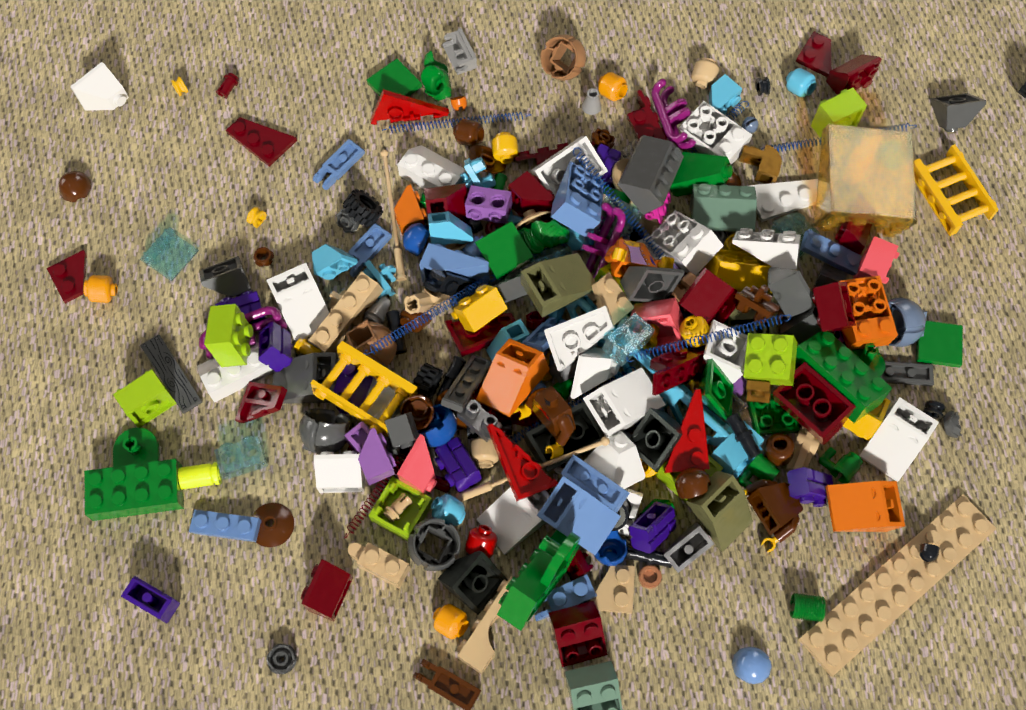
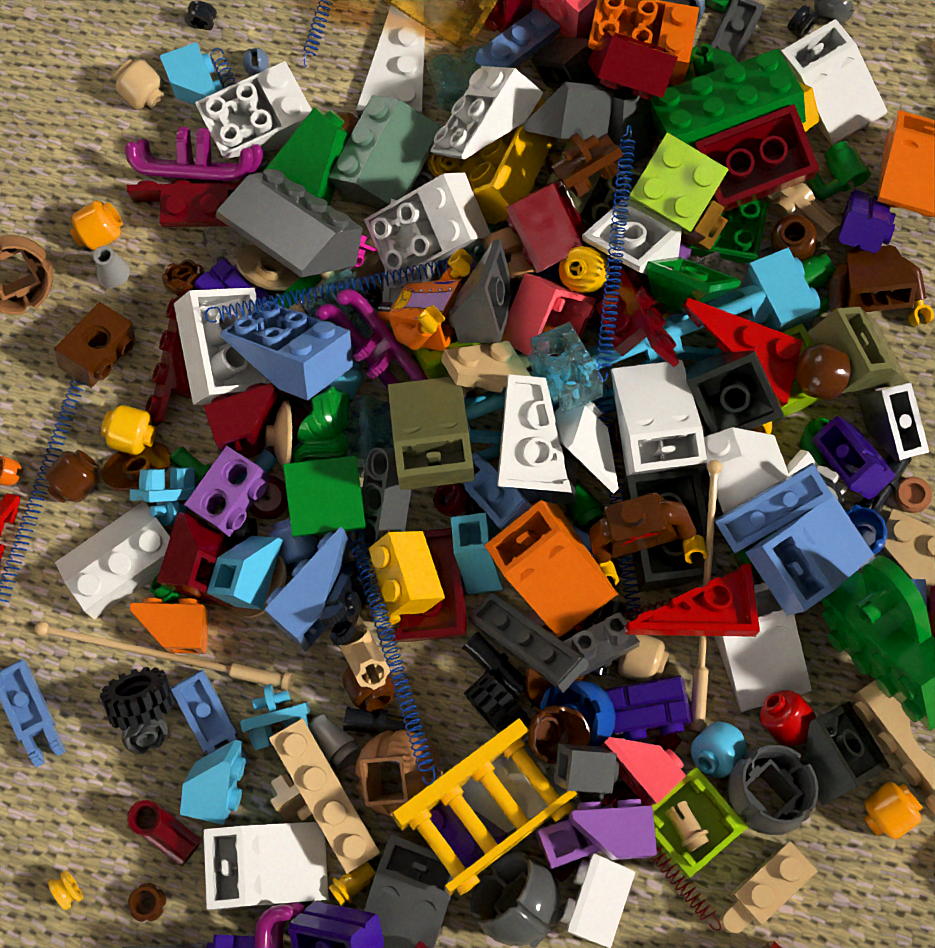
camera: 65 degrees left, 5 degrees up
blue hair [403,223,429,256] -> none
black pin [726,412,762,460] -> none
pearl gold brick [739,144,782,184] -> none
none -> reddish brown brick [54,302,135,388]
none -> dark red piece [127,800,203,867]

